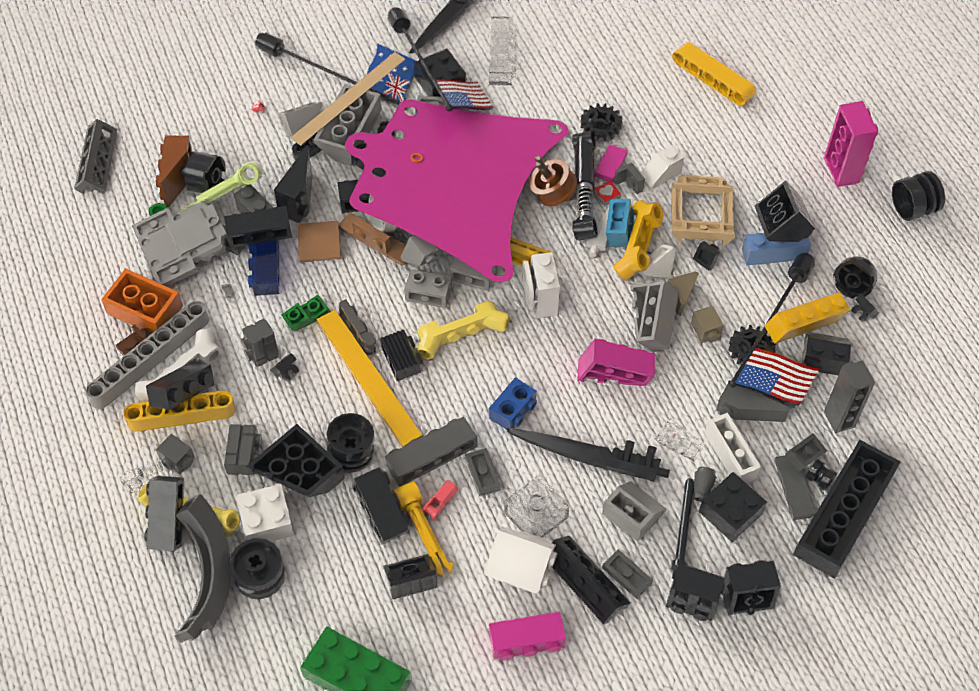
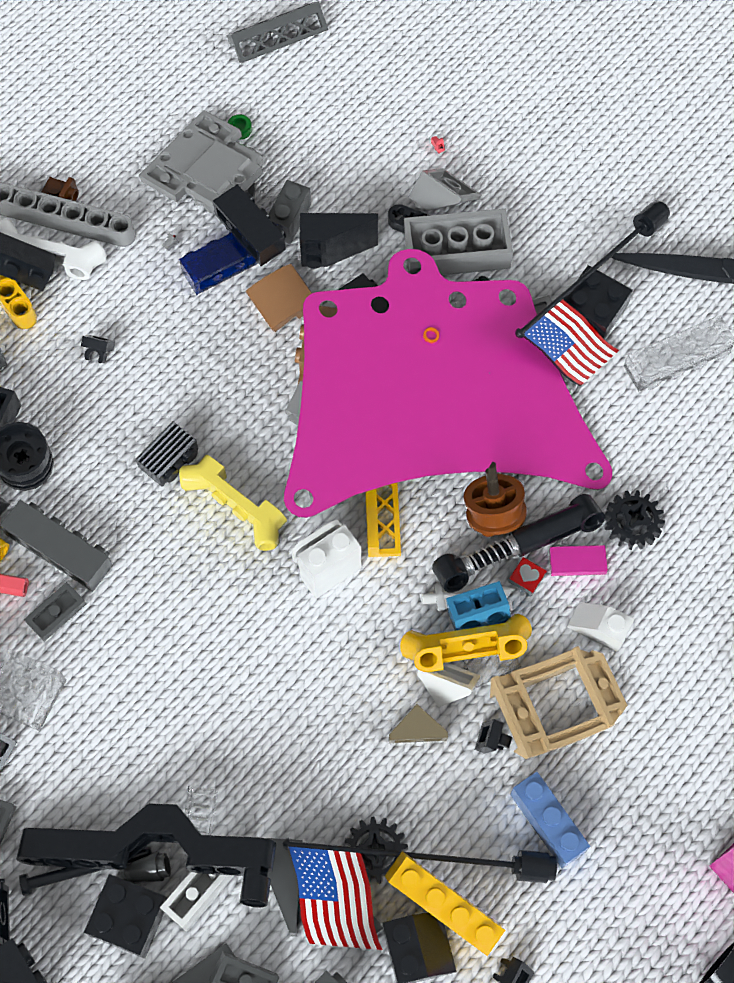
camera: 65 degrees right, 10 degrees up
orange brick [101,268,183,334] -> none
dark orange slope [156,135,193,207] -> none
yellowish green piece [180,162,263,211] -> none
black brick [181,151,226,193] -> none
dark grey brick [241,318,279,367] -> none
flag [255,32,416,110] -> none
green slope [281,294,331,331] -> none
tan sticker [291,52,405,145] -> none
yellow tile [317,310,422,447] -> none
dark grey hinge [339,299,376,355] -> none
light grey brick [404,269,452,308] -> none
blue brick [489,377,537,430] -> none
black piece [507,428,670,482] -> none
dark pink wedge [577,338,655,386] -> none
light grey slope [602,481,667,542] -> none
dark grey bracket [614,163,645,195] -> none
light grey wedge [630,280,679,351] -> none
dark tan brick [691,306,724,343] -> none
black slope [755,180,815,242] -> none
black cylinder [833,256,877,299] -> none
none -> black beam [16,803,277,908]

